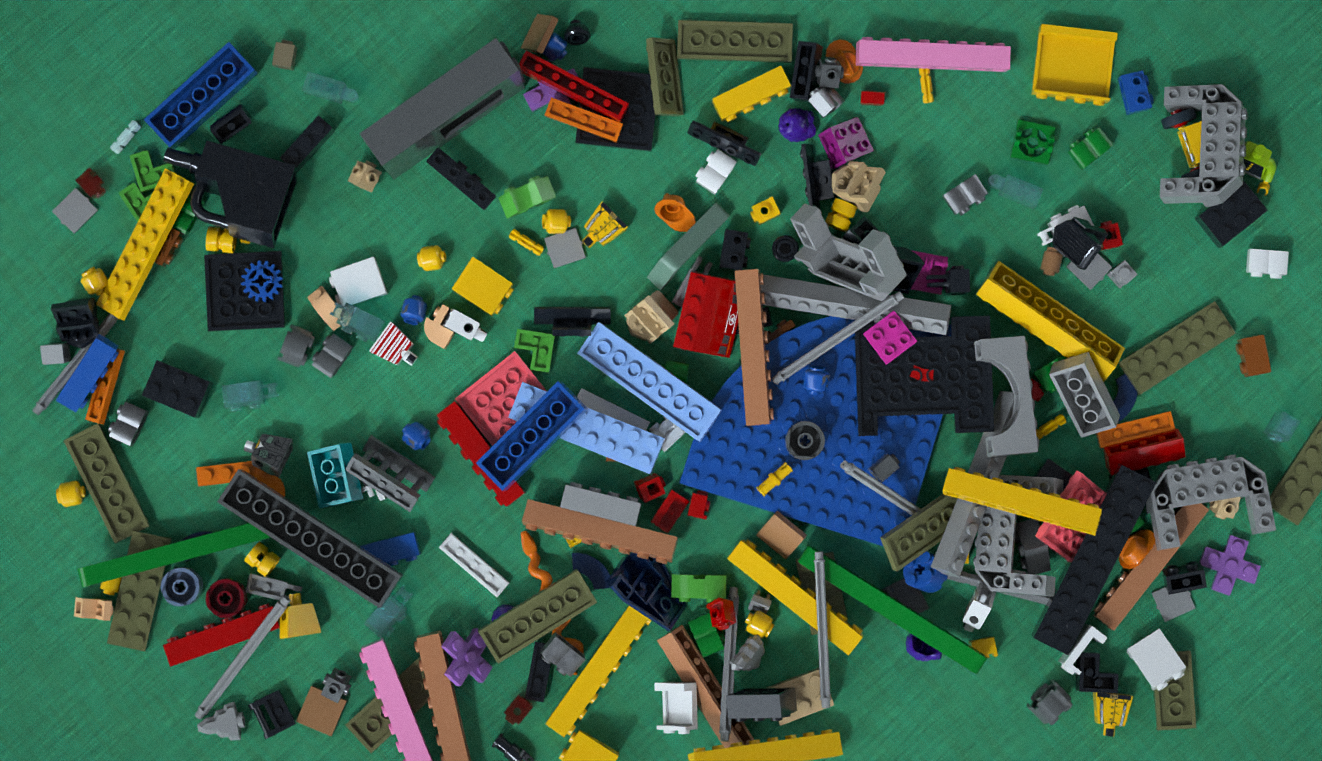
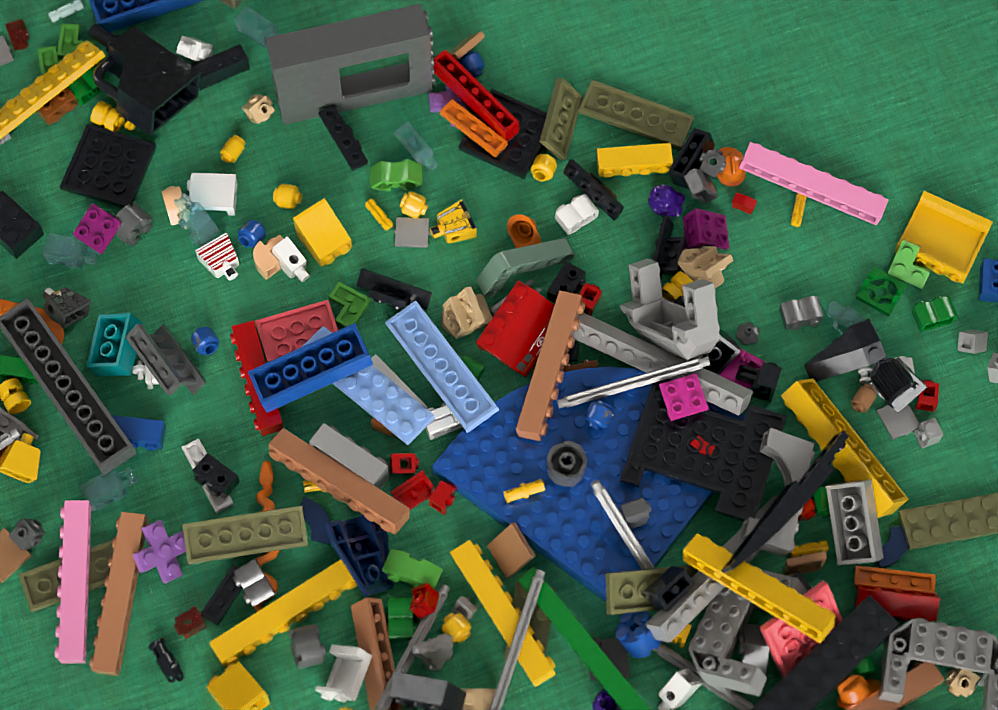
camera: 20 degrees right, 20 degrees down
black brick [210,104,252,144] -> none
blue gear [241,260,284,302] -> none
dark grey brick [312,334,354,379] -> none
black brick [564,20,591,45] -> none
yellow brick [750,196,781,225] -> none
black brick [772,235,799,262] -> none
none -> magenta bracket [73,204,122,254]
none -> white brick [176,36,213,61]
none -> black brick [192,453,240,499]
none -> yellow brick [220,135,245,163]
none -> dark grey brick [288,624,326,670]
none -> clear light blue brick [393,121,437,170]
none -> yellow head [531,154,557,181]
none -> red brick [579,283,602,316]
none -> black brick [644,566,695,611]
none -> black slope [721,431,849,574]
none -> dark grey plant [736,322,760,345]
none -> medium nougat tile [781,551,827,577]
none -> black wedge [804,318,887,382]
none -> bright green plate [888,239,930,289]
none -> light grey panel [958,329,988,354]

